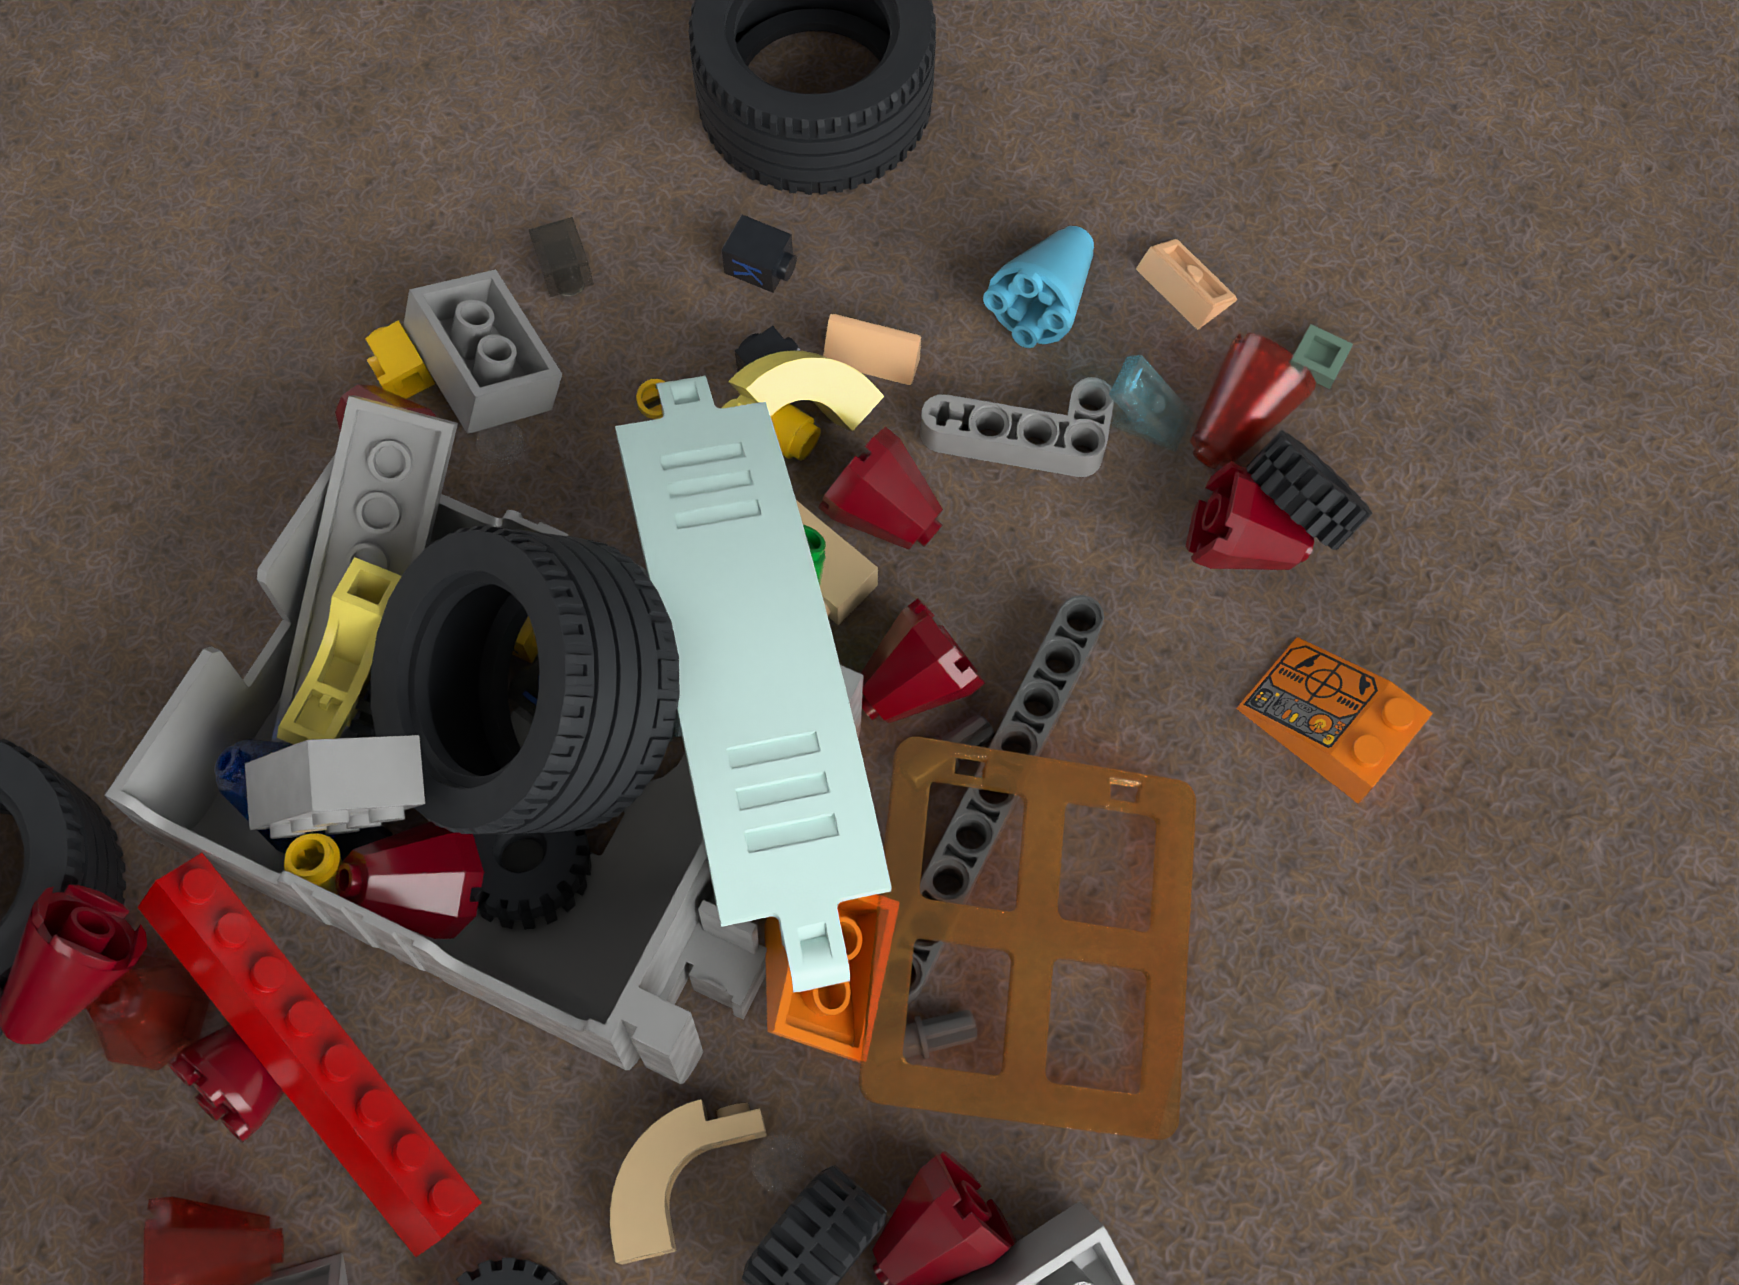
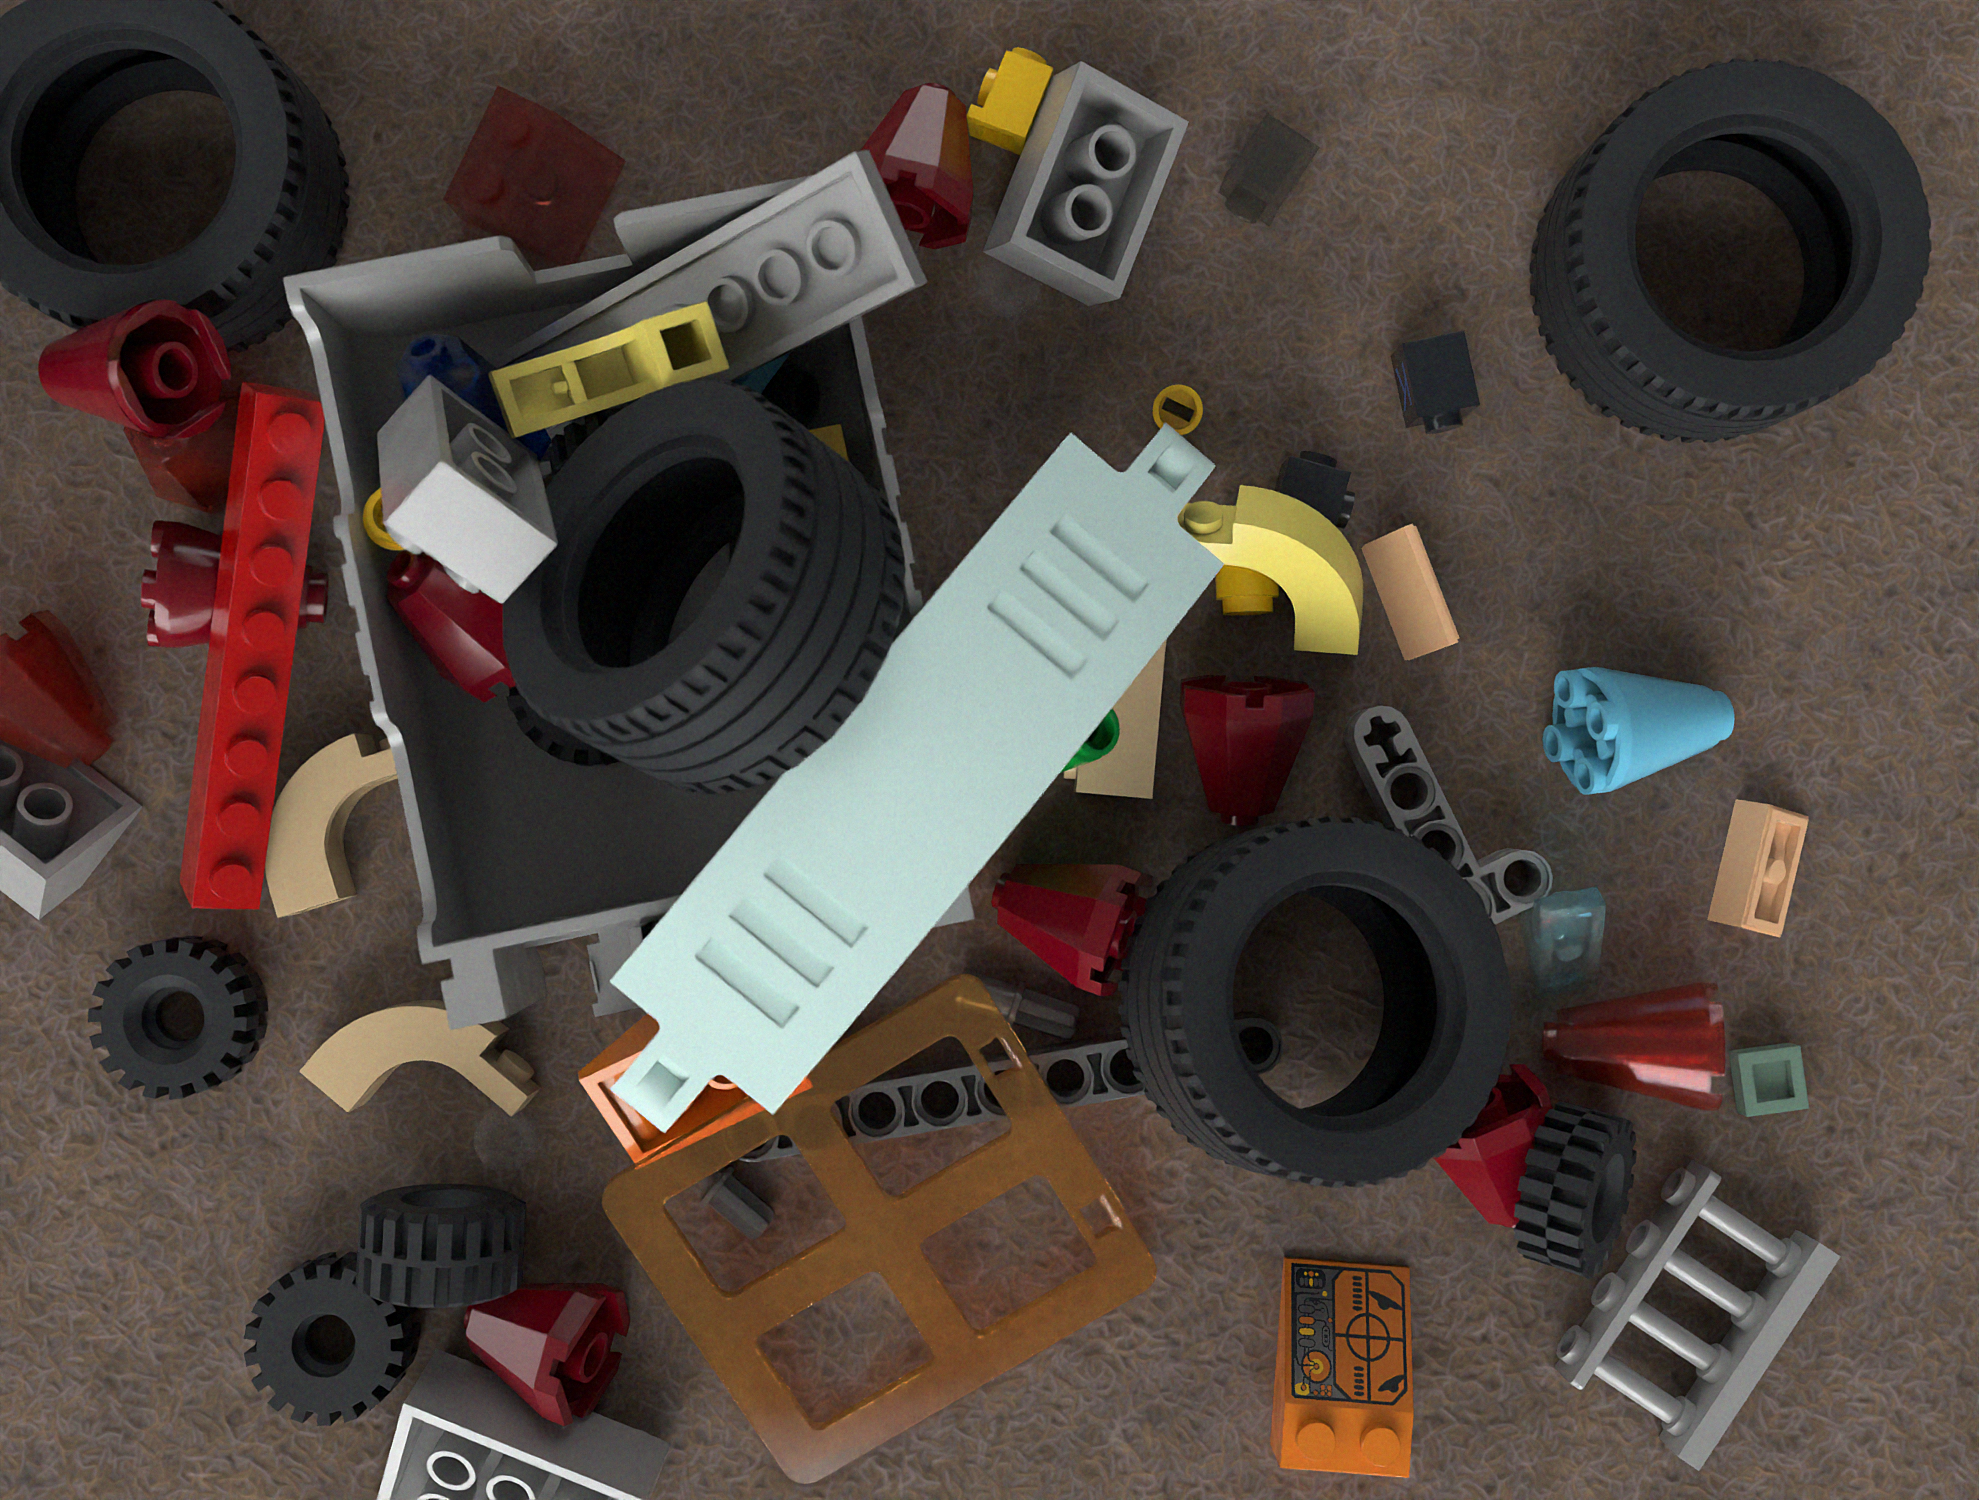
camera: 60 degrees right, 20 degrees up
none -> tan arch [265,733,398,918]
none -> clear red slope [443,85,626,266]
none -> black tyre [1119,816,1512,1188]
none -> light grey fence [1554,1160,1841,1471]

